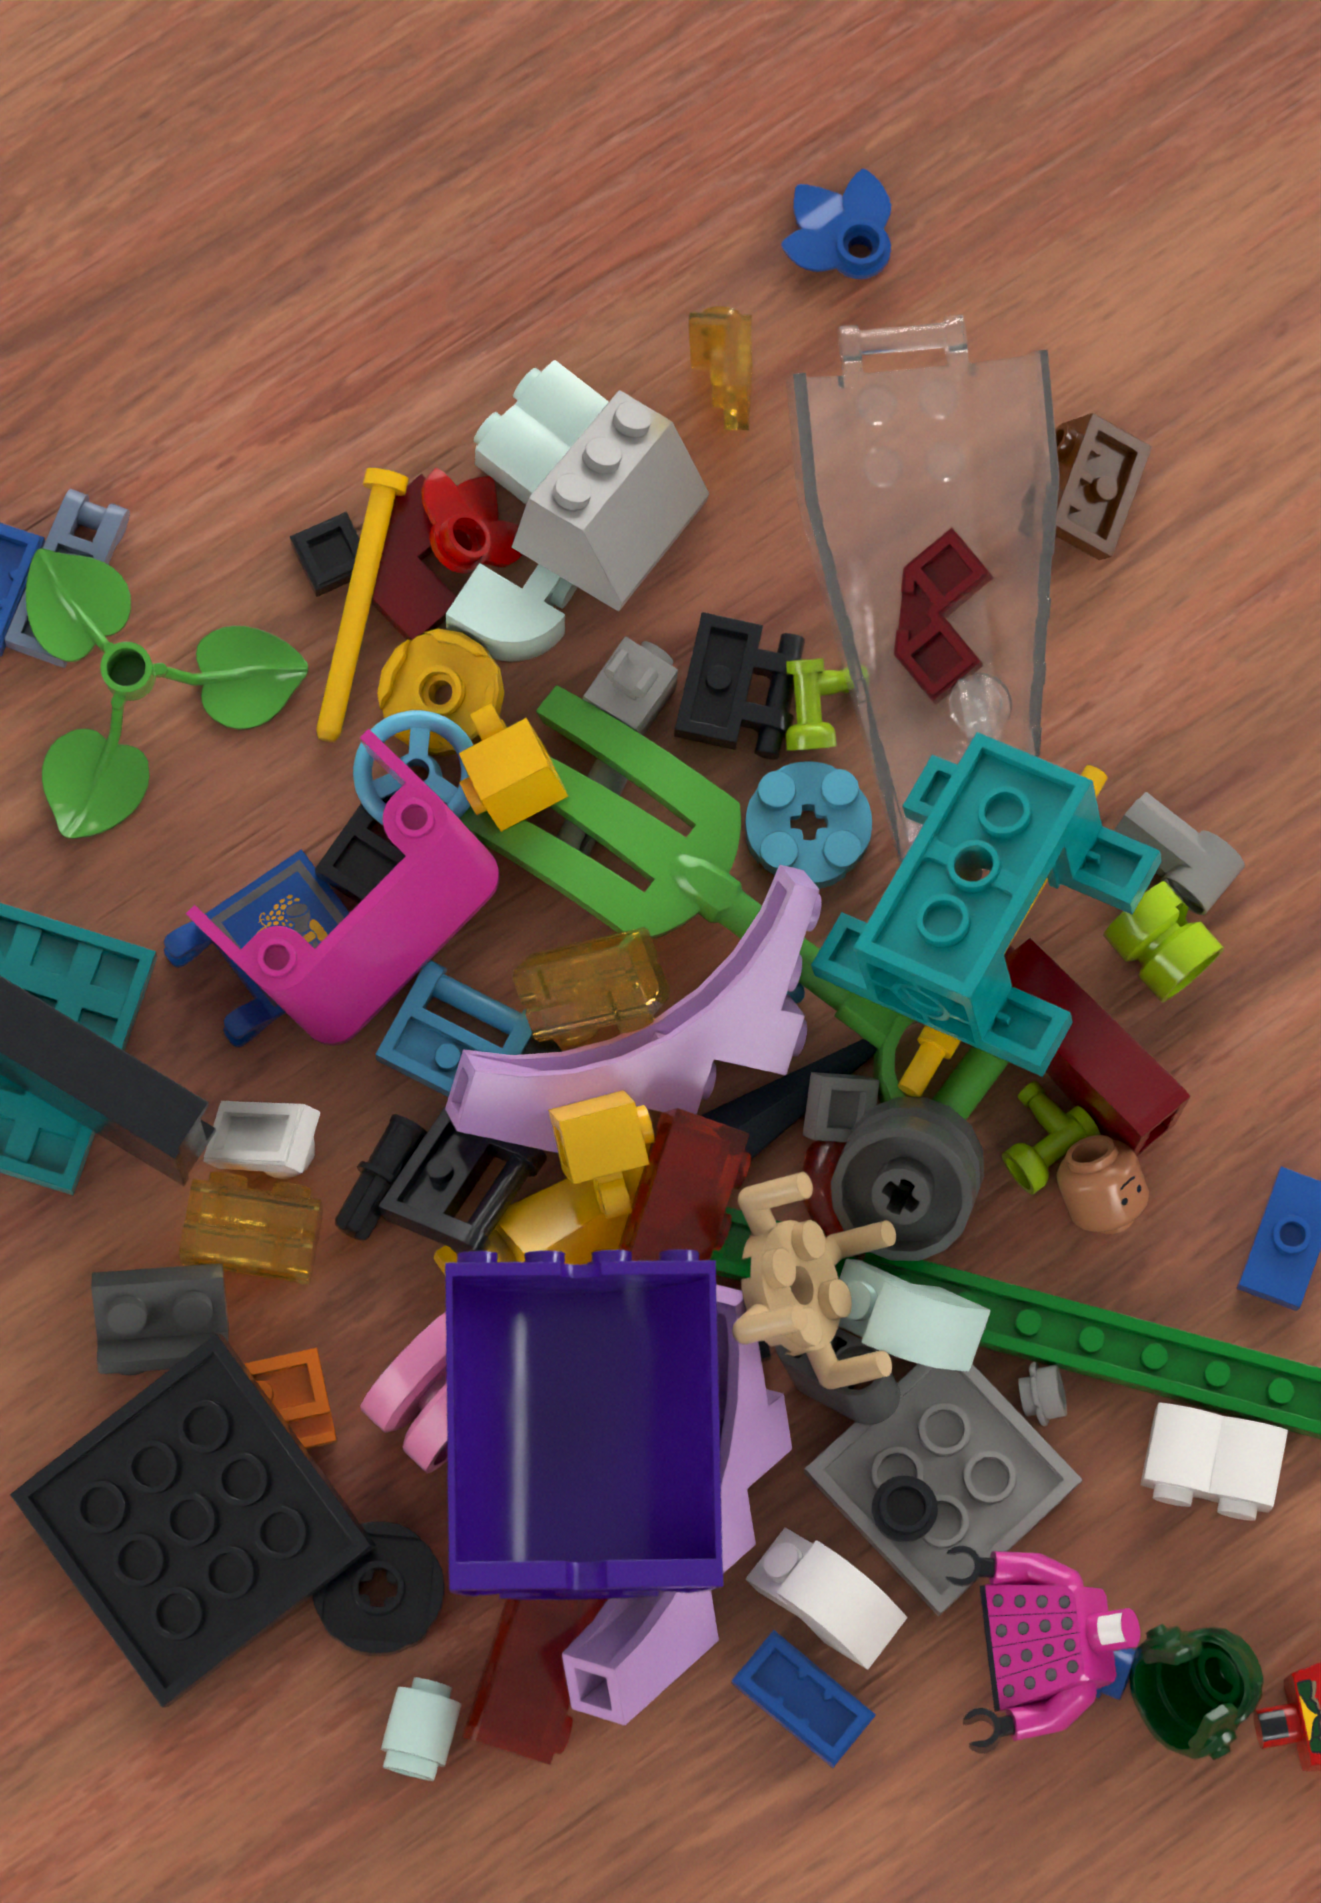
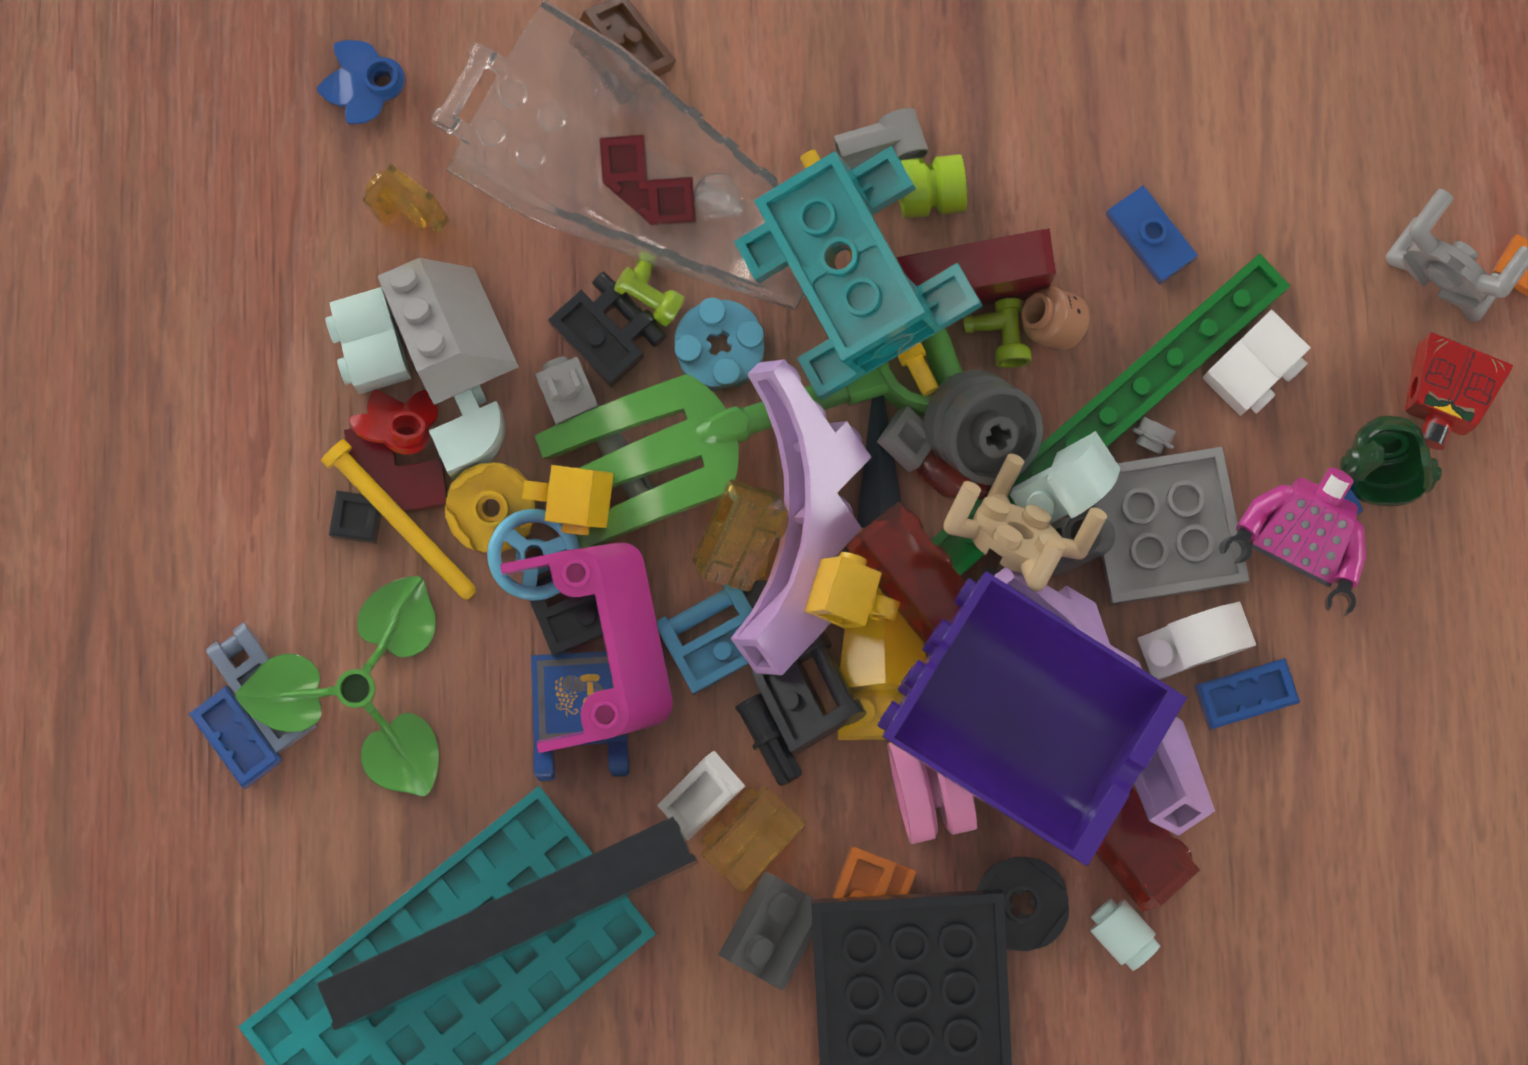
camera: 50 degrees left, 5 degrees up
black plate [871,1475,938,1542] -> none

